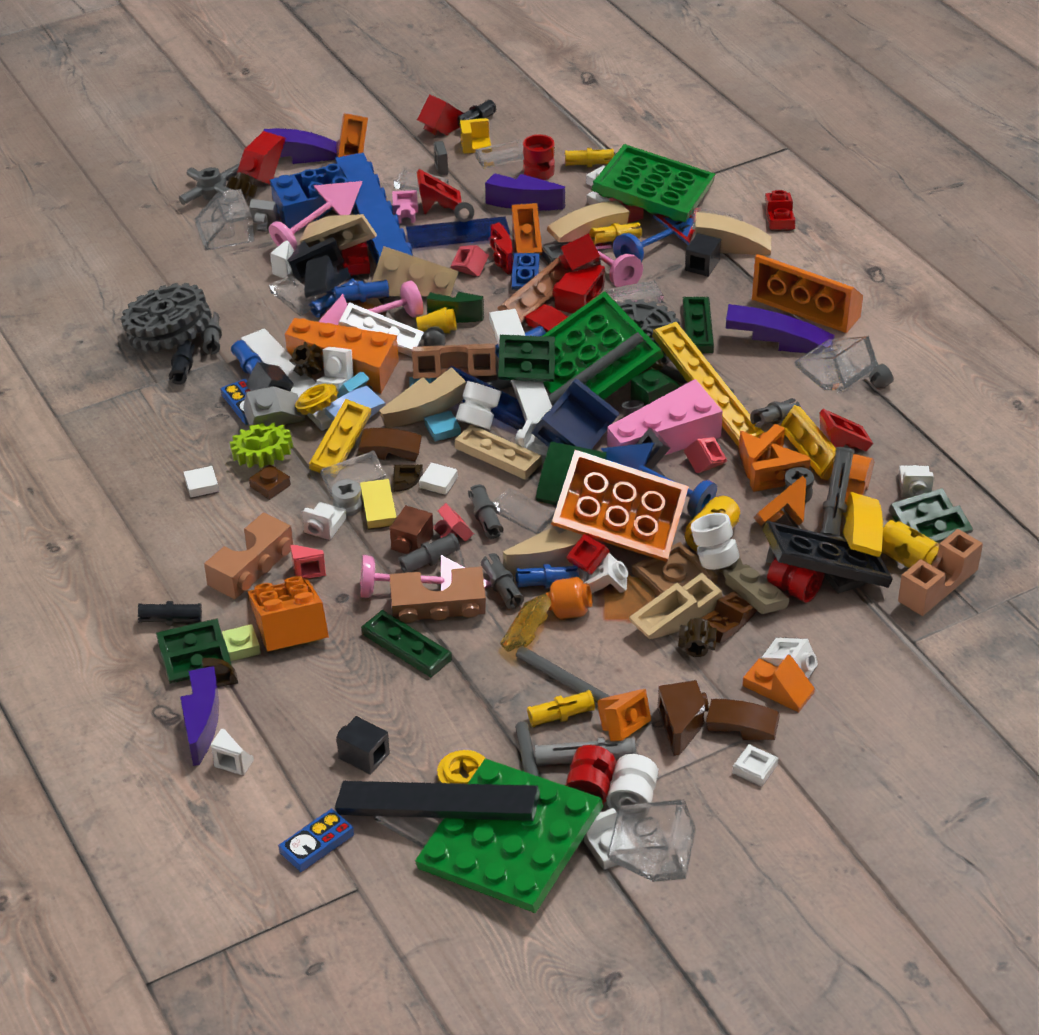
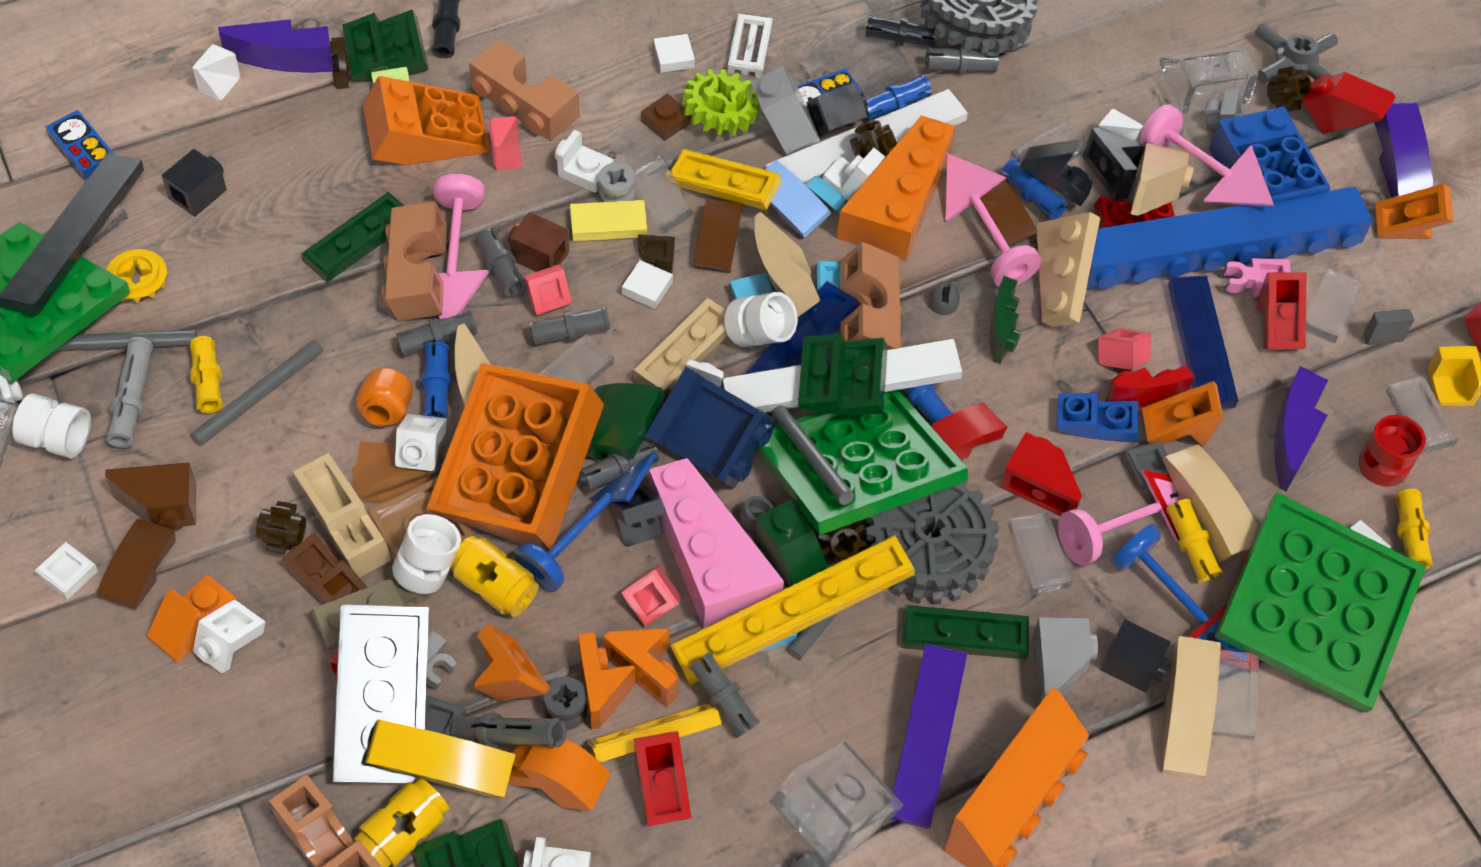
camera: 90 degrees right, 15 degrees up
yellow gear [295,384,339,415] -> none
blue pin [334,280,389,302] -> none
white tile [338,303,424,357] -> none
yellow cone [416,307,457,333] -> none
dark grey pin [454,202,474,222] -> none
nougat tile [497,254,571,323] -> none
clear yellow plate [500,593,551,652] -> none
red slope [559,233,601,272] -> none
red wheel [565,745,616,805] -> none
red tile [566,534,610,575] -> none
orange slope [597,689,651,741] -> none
red slope [765,190,796,230] -> none
none -> white tile [727,14,773,78]
none -> light grey slope [1032,617,1098,706]

